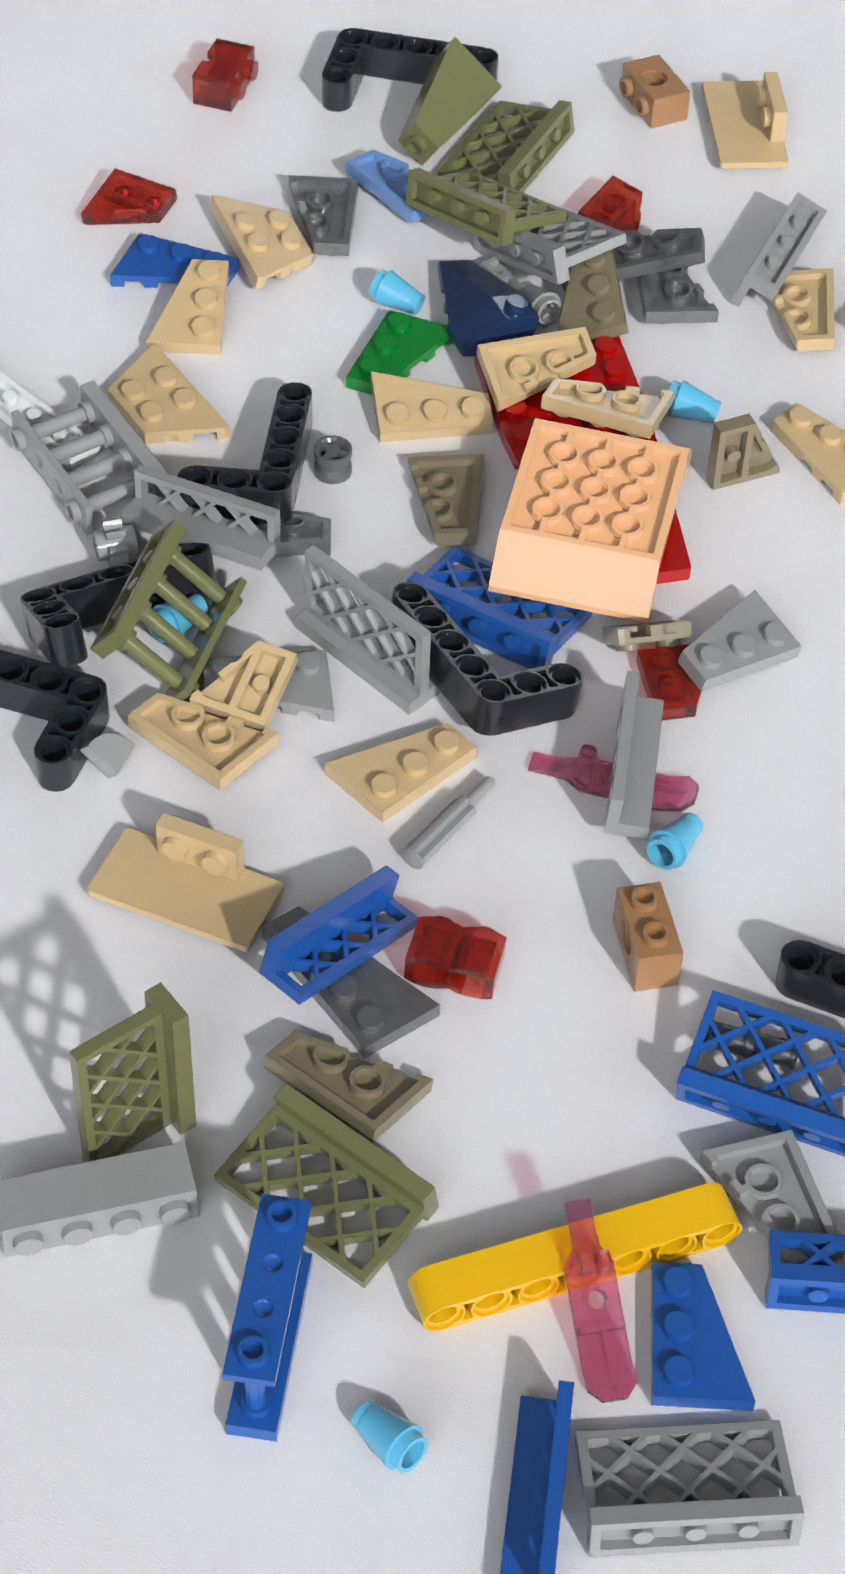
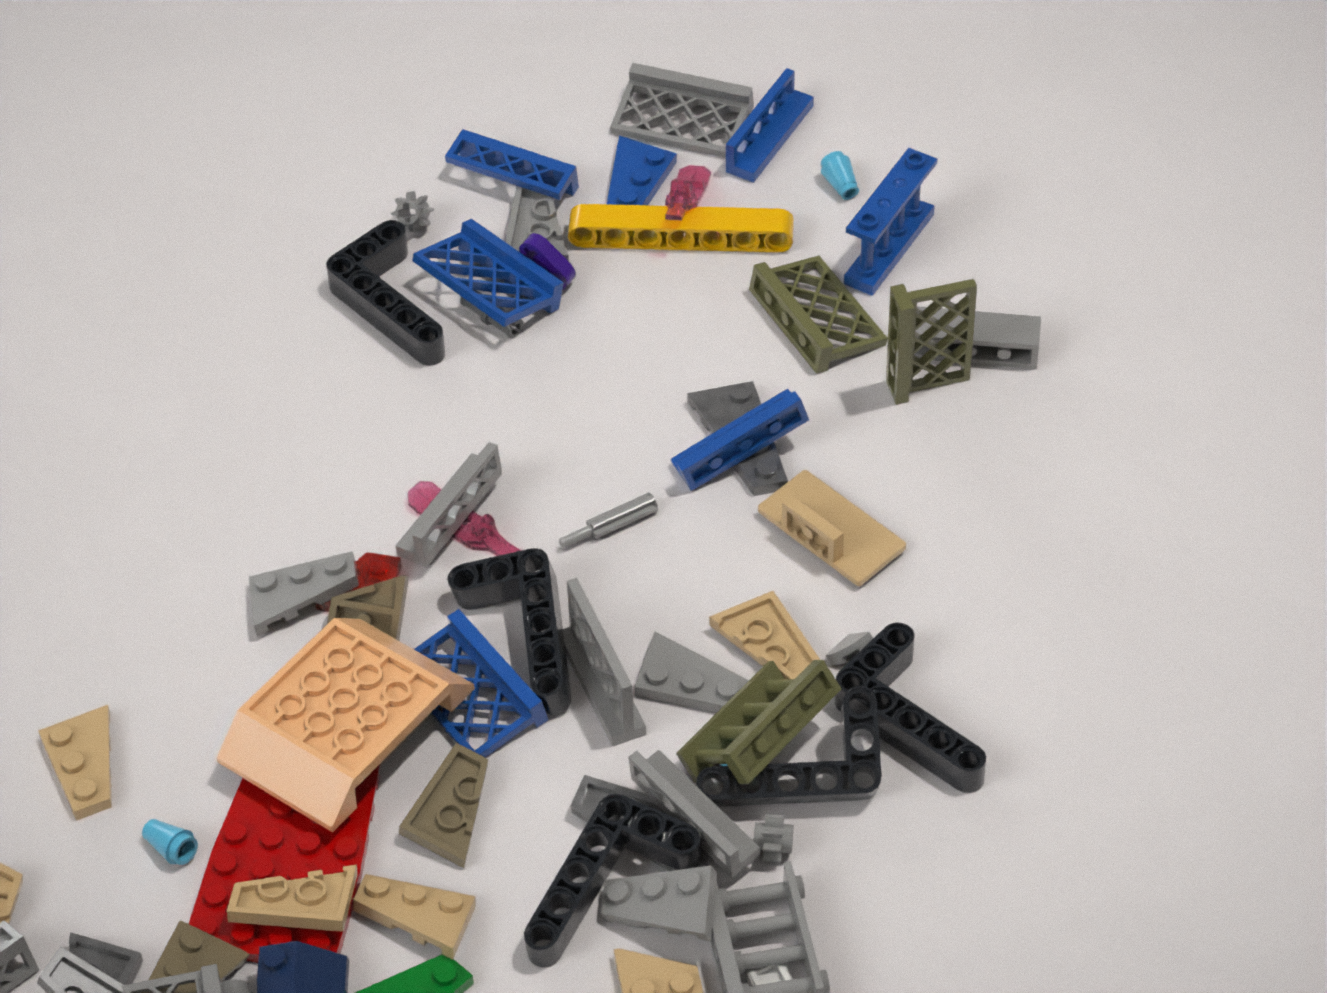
camera: 155 degrees left, 0 degrees up
tan wing [189,640,298,731] -> none
dark tan wing [264,1030,433,1143] -> none
dark grey wheel [313,435,352,484] -> none
tan wing [325,723,477,823] -> none
clear red brick [404,916,507,999] -> none
tan wing [541,378,674,439] -> none
medium nougat brick [613,881,684,992] -> none
medium azure cone [646,813,703,870] -> none
dark tan wing [706,414,780,490] -> none
none -> dark purple beam [519,233,576,290]
none -> light grey wing [601,866,717,942]

